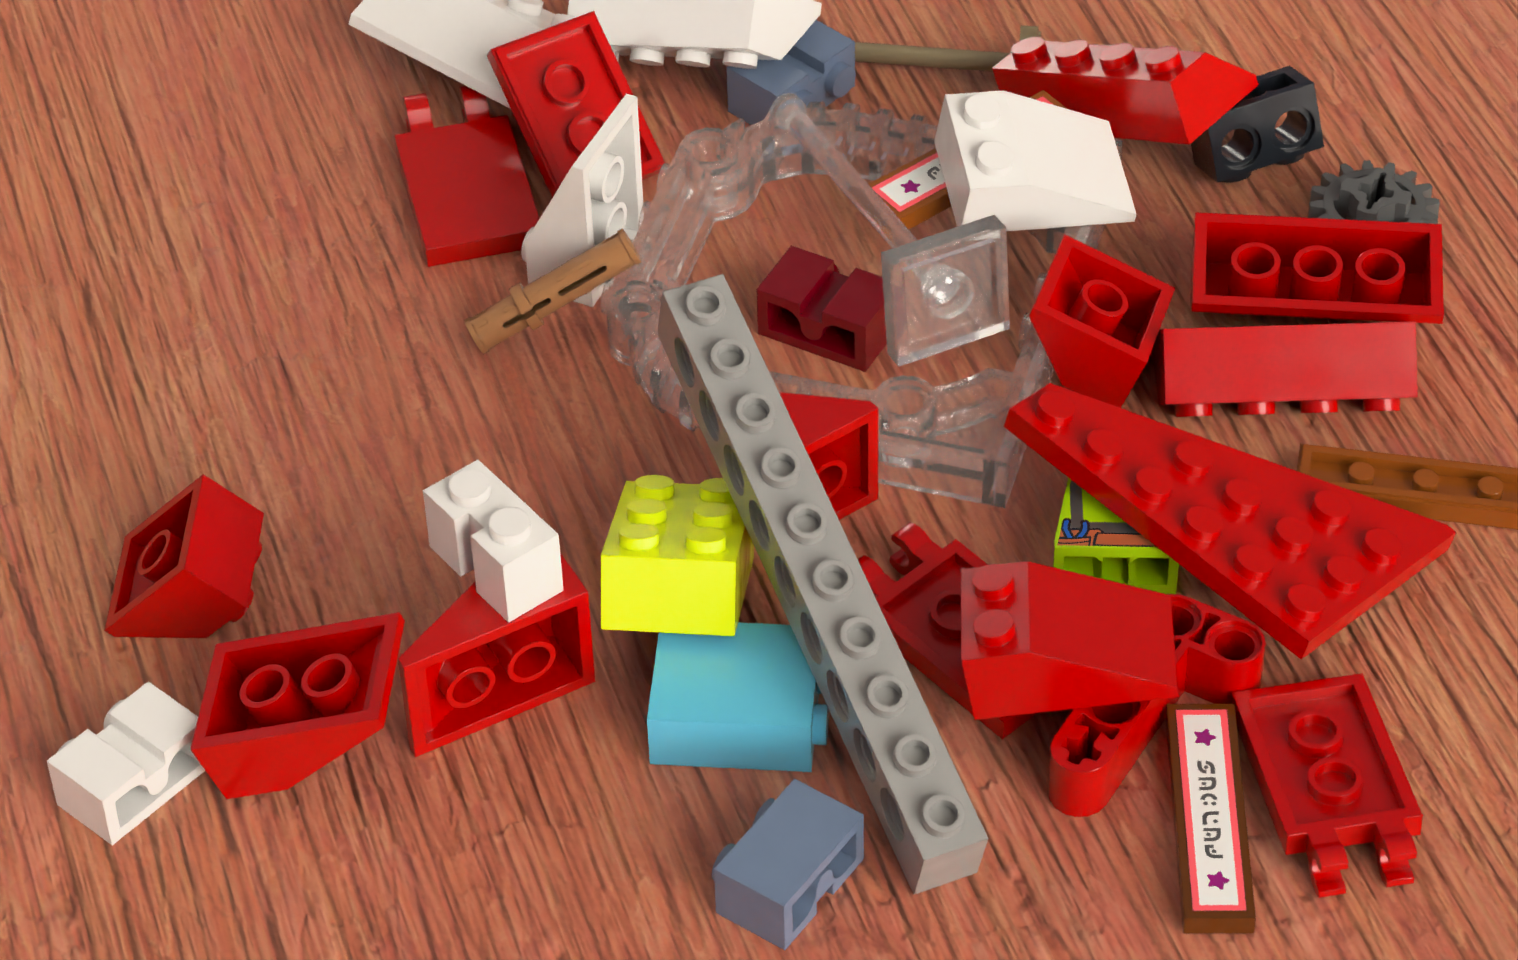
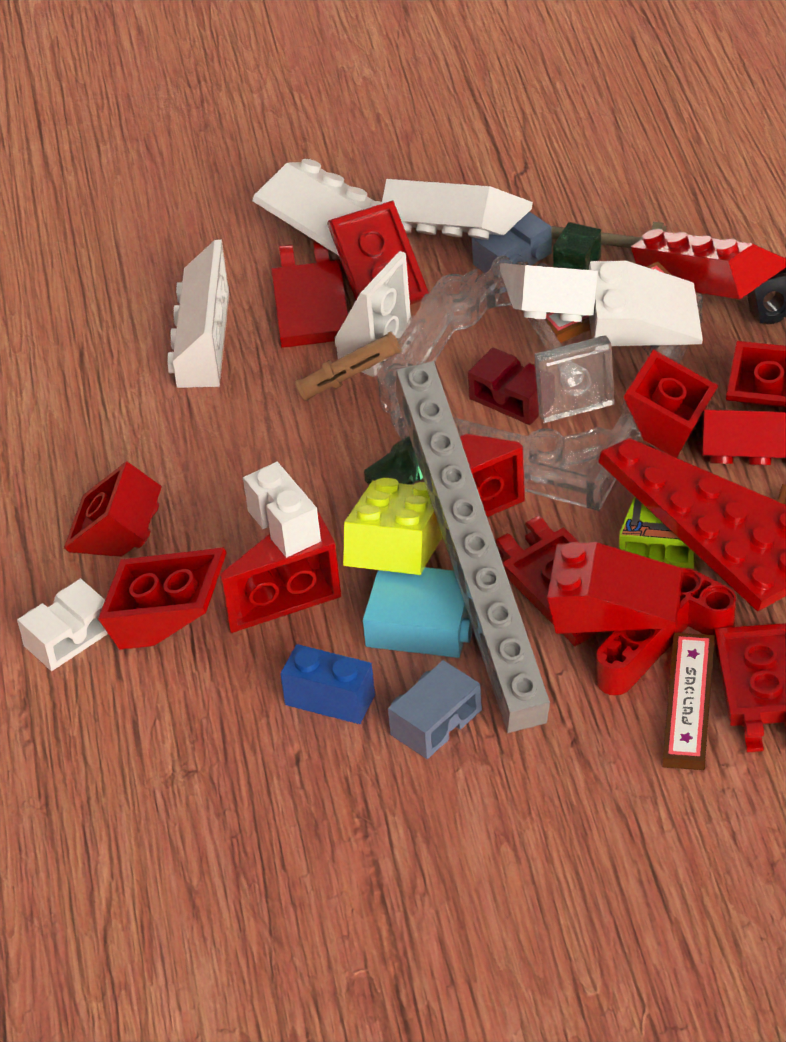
camera: 10 degrees right, 0 degrees up
none -> white slope [168,239,229,388]
none -> blue brick [280,644,375,724]
none -> clear green tile [364,436,423,485]
none -> white slope [500,263,598,322]
none -> clear green brick [553,222,601,270]

